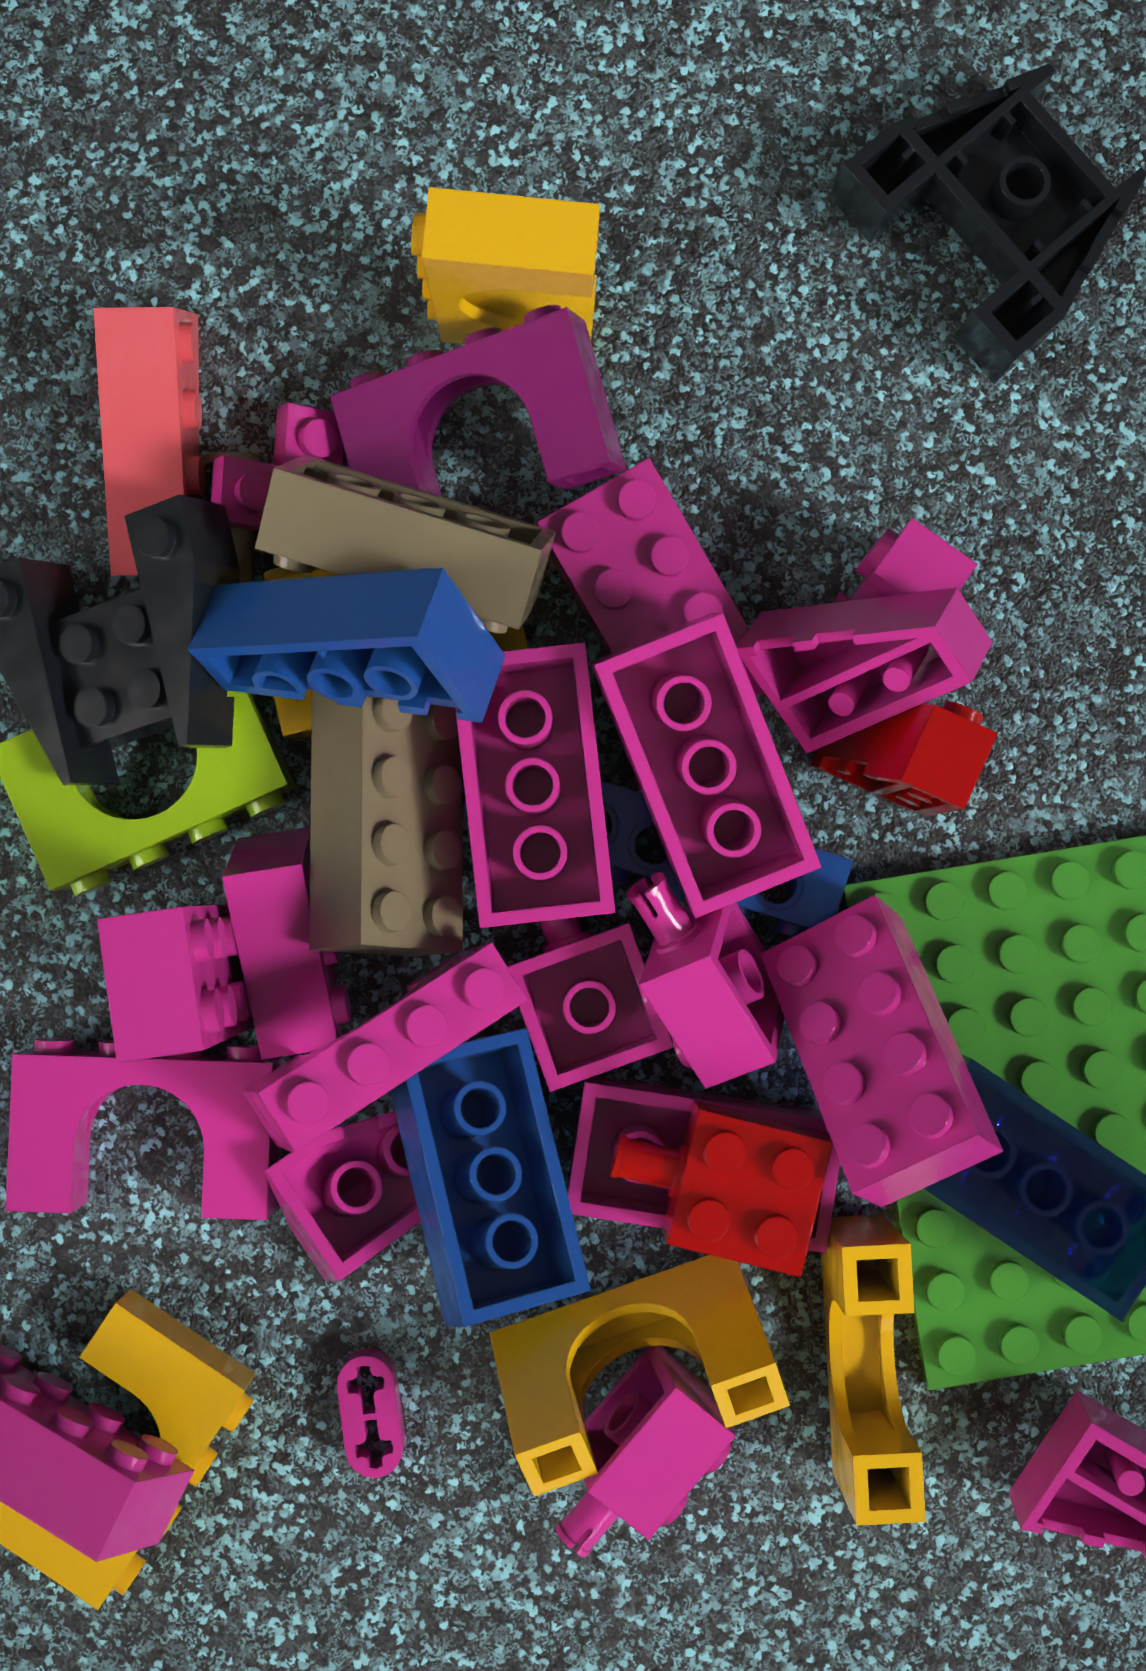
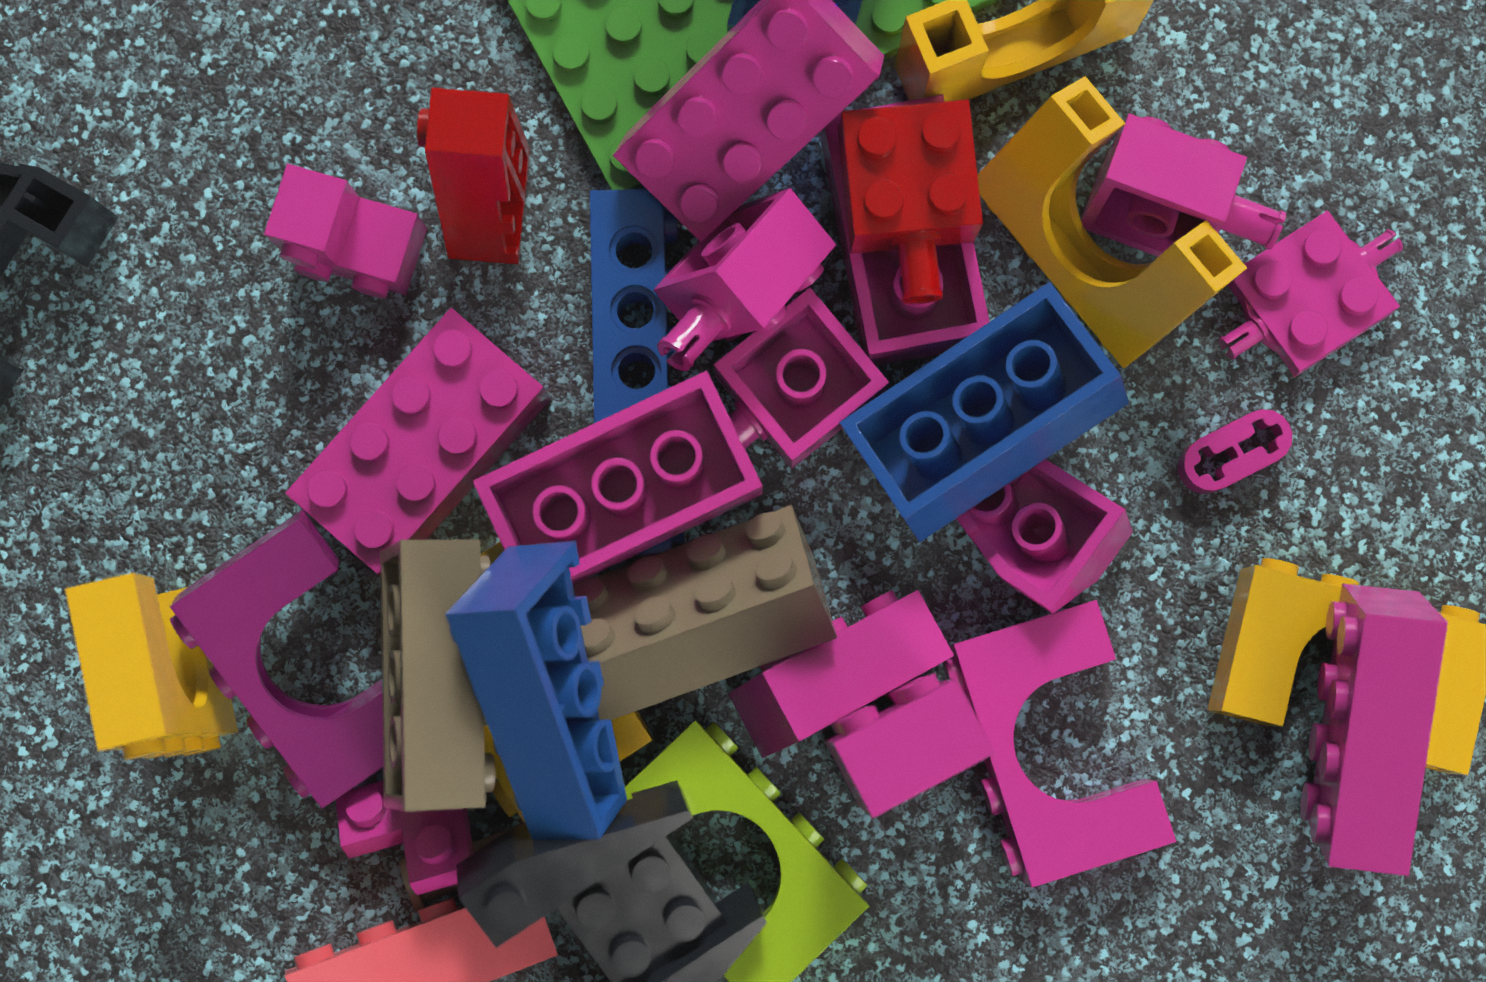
camera: 100 degrees left, 5 degrees down
dark pink arch [242,942,528,1153] -> none
dark pink brick [589,613,821,918] -> none
dark pink wedge [736,587,993,753] -> none
none -> dark pink plate [1218,210,1403,377]

